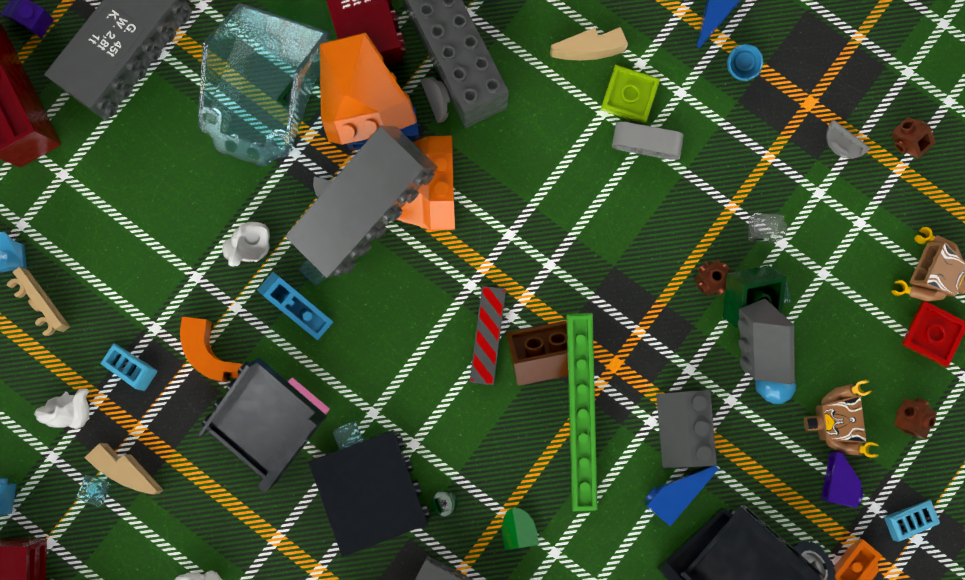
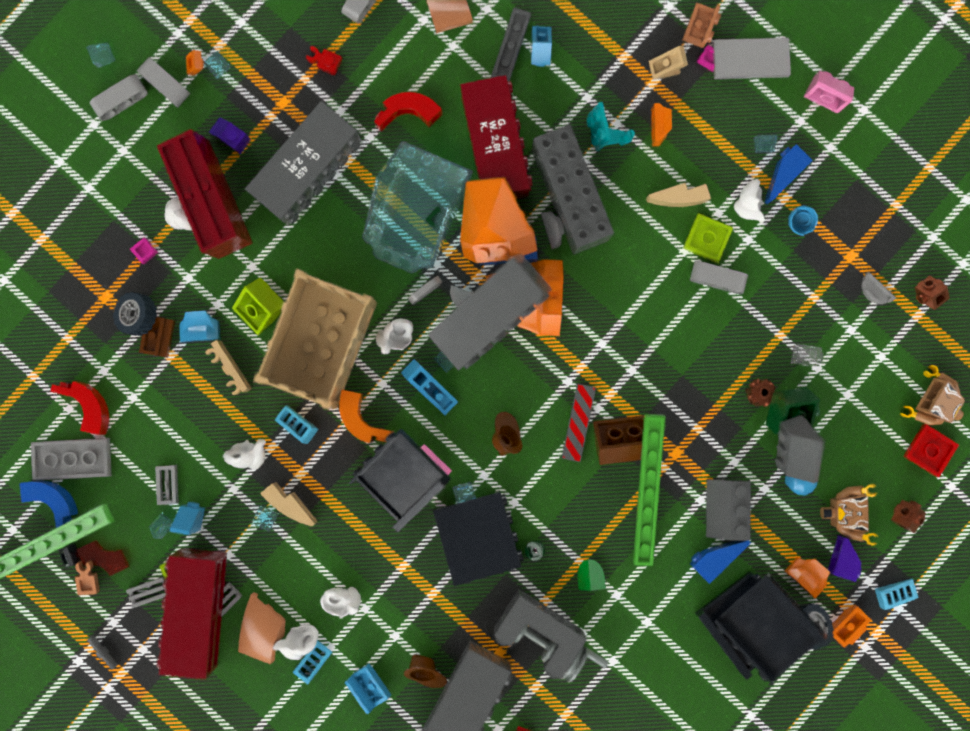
camera: 10 degrees right, 5 degrees up
none -> lime slope [232,277,285,335]
none -> tan container [254,269,377,409]
none -> light grey tile [408,276,442,304]
none -> reddish brown piece [492,412,522,456]
none -> white hair [734,179,765,224]
none -> orange slope [784,557,830,599]

